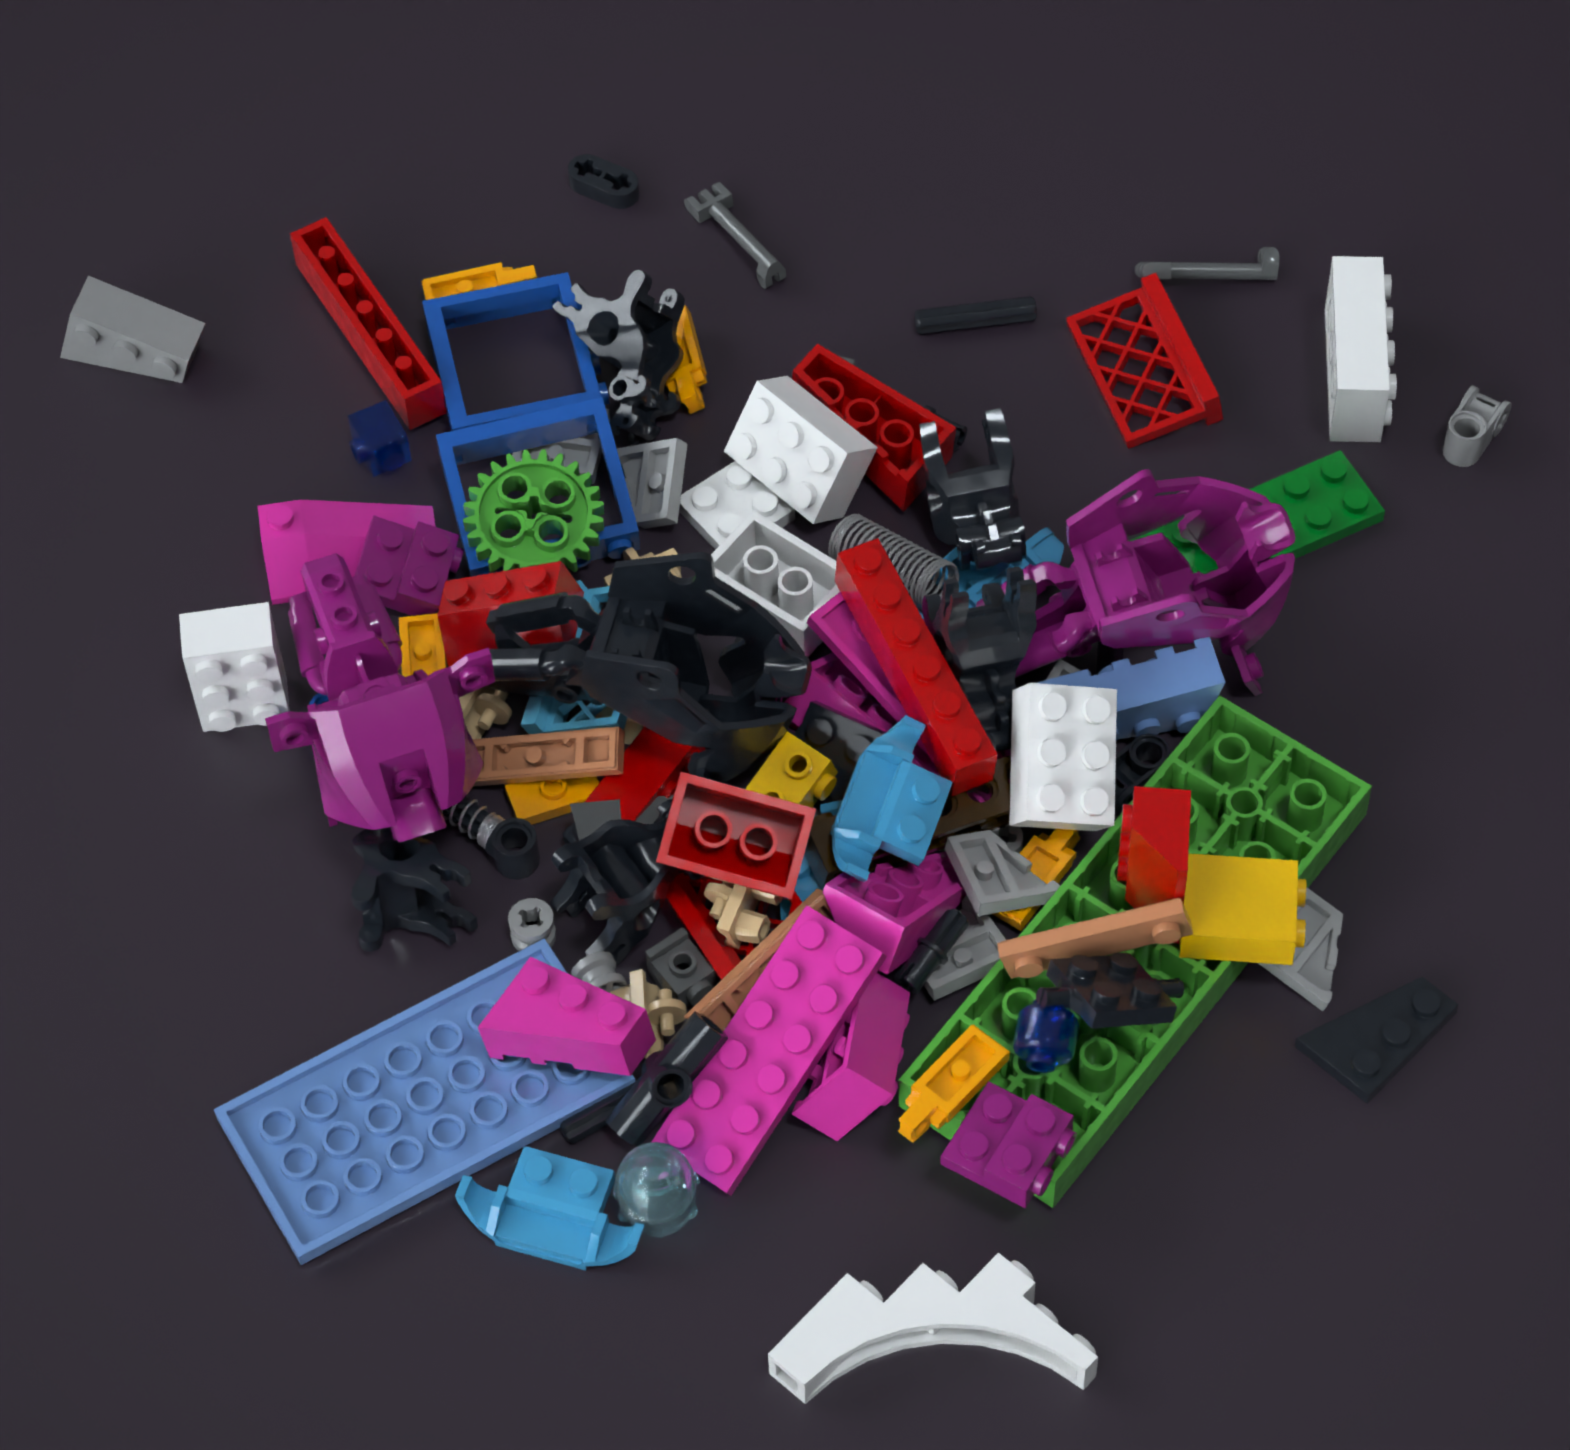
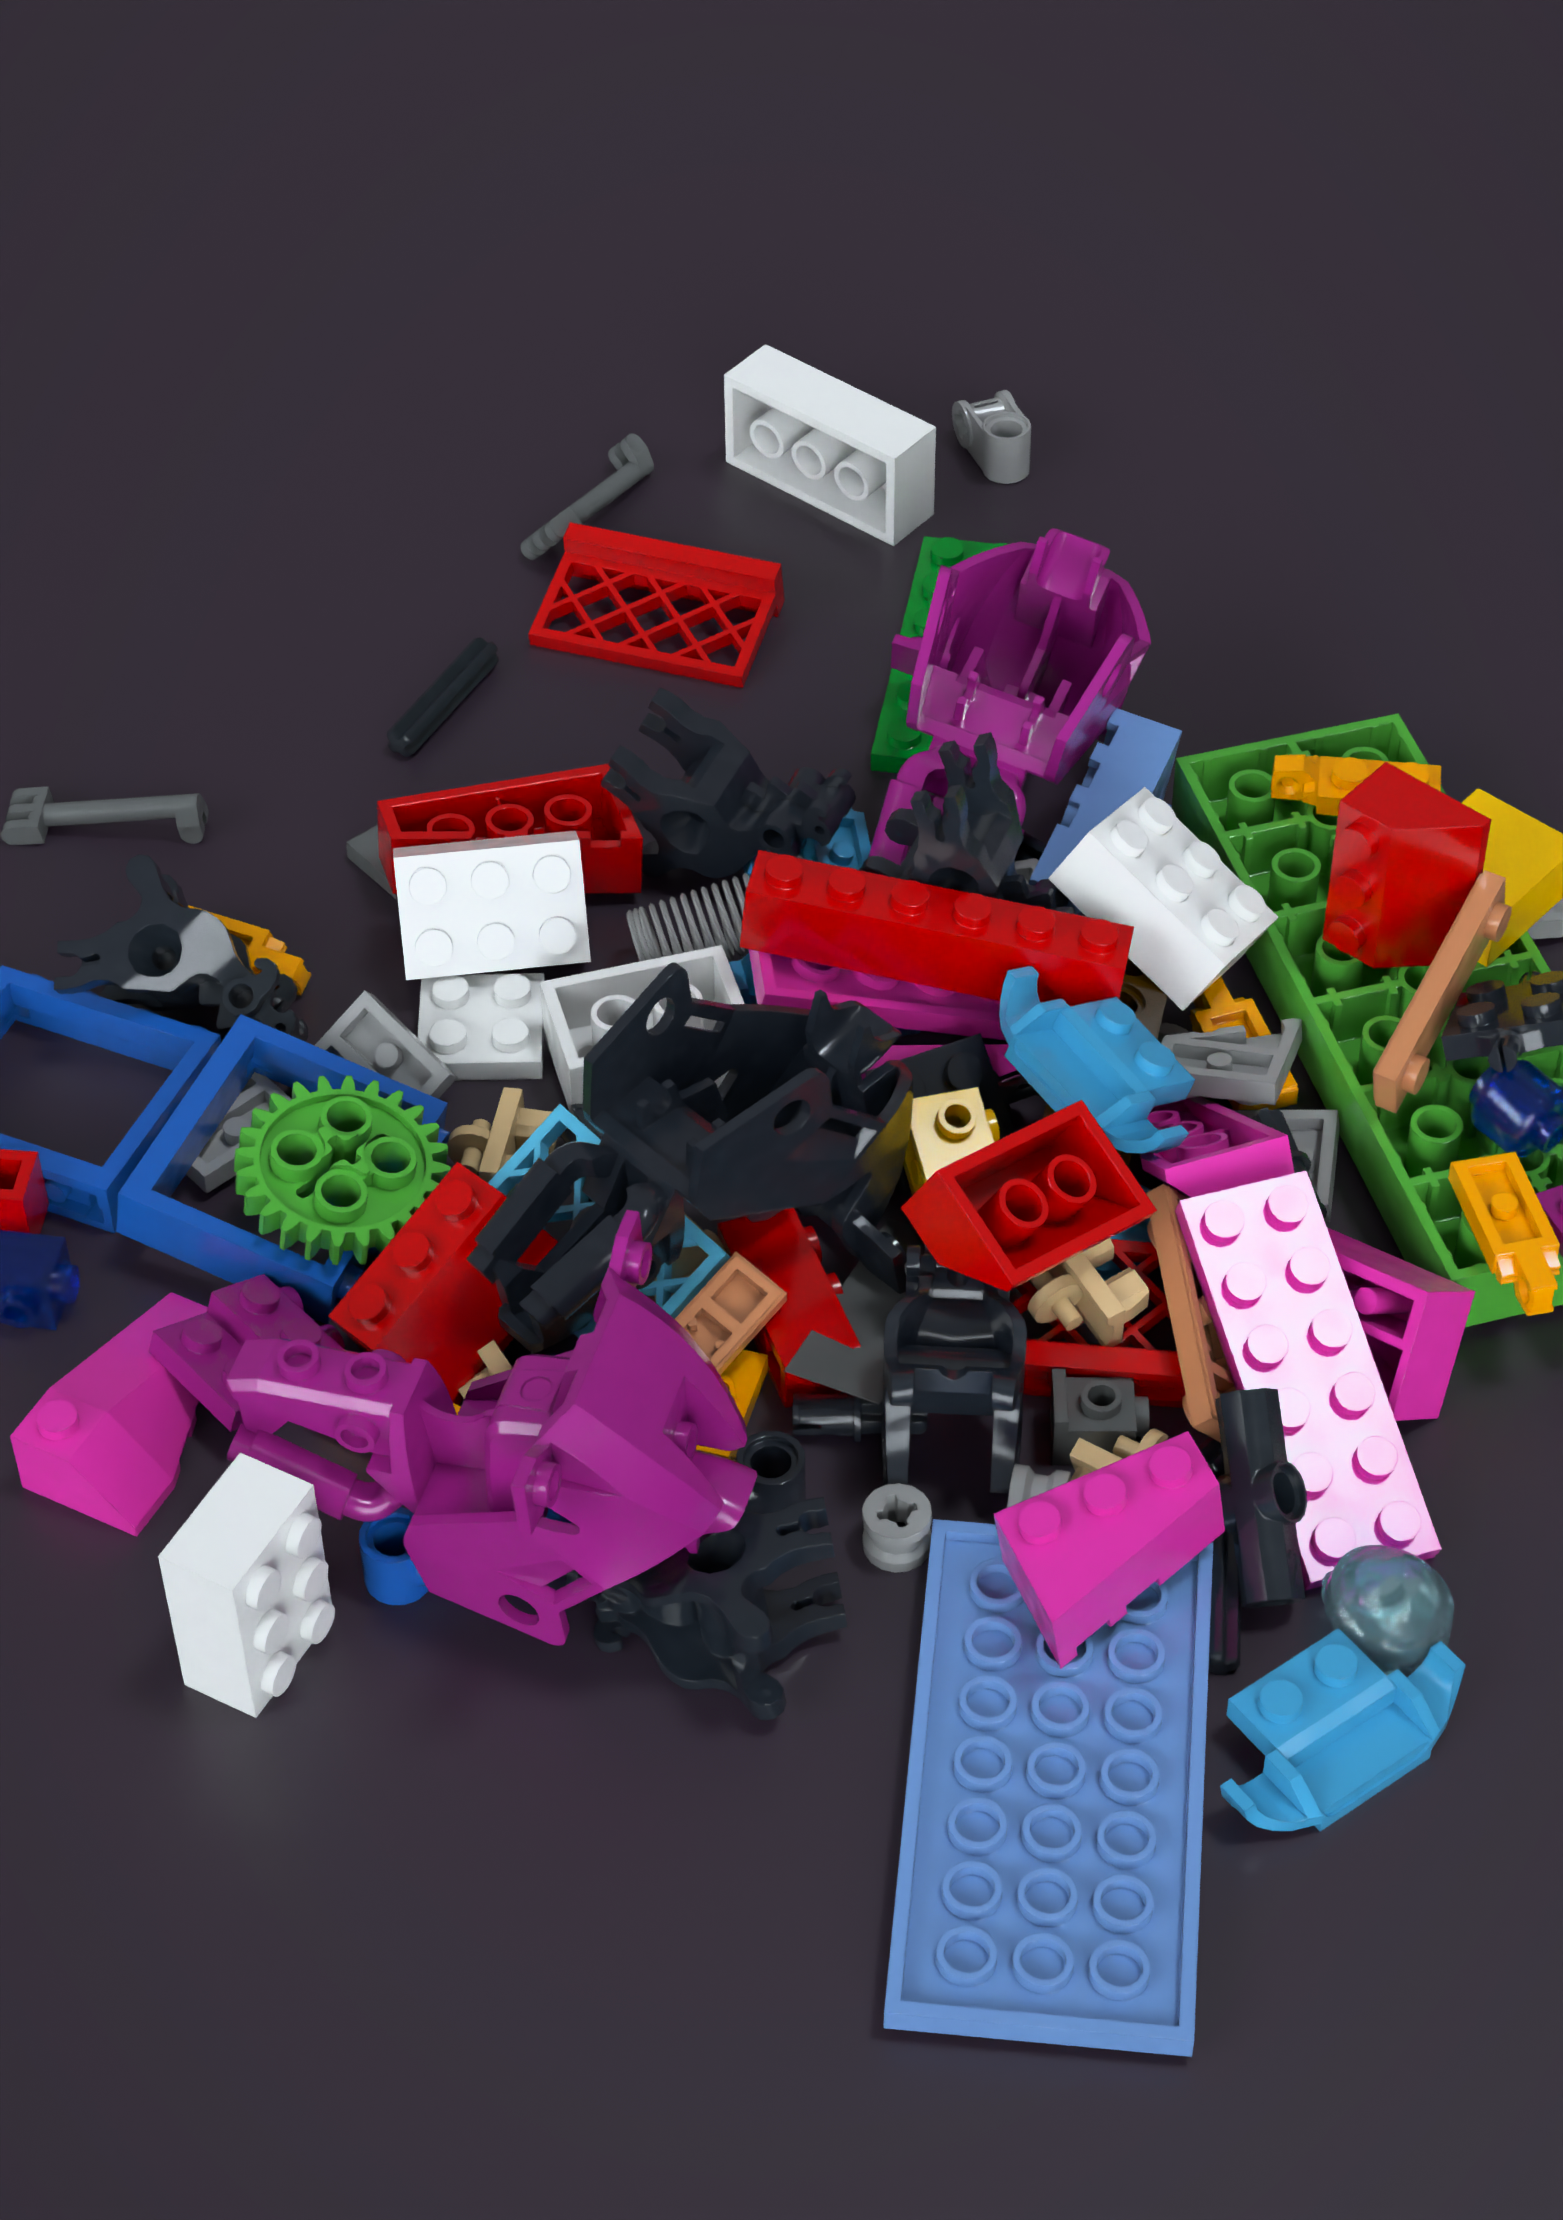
camera: 55 degrees left, 10 degrees down
none -> light orange hinge [1271,754,1441,816]

